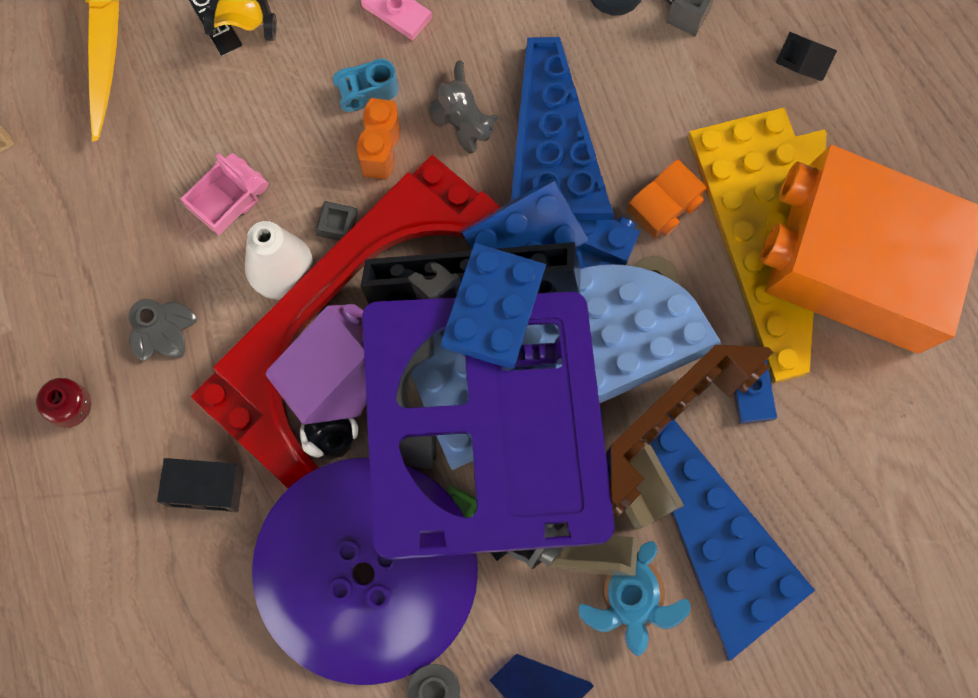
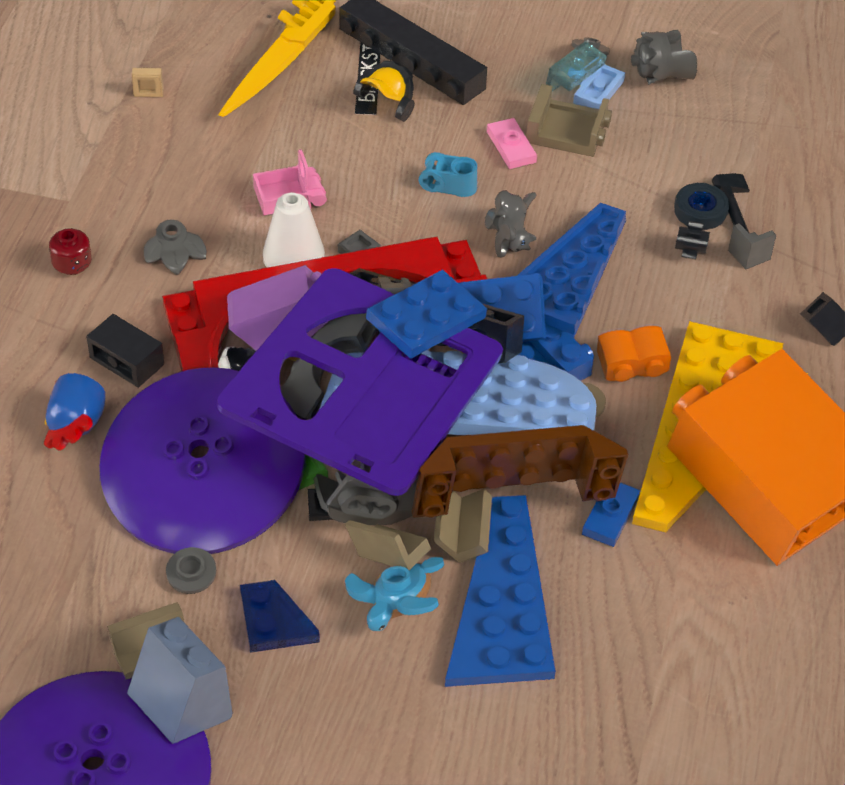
camera: 30 degrees right, 25 degrees down
orange brick [357,98,400,180] -> none
none -> blue piece [44,373,106,451]
none -> black gear [675,221,710,260]

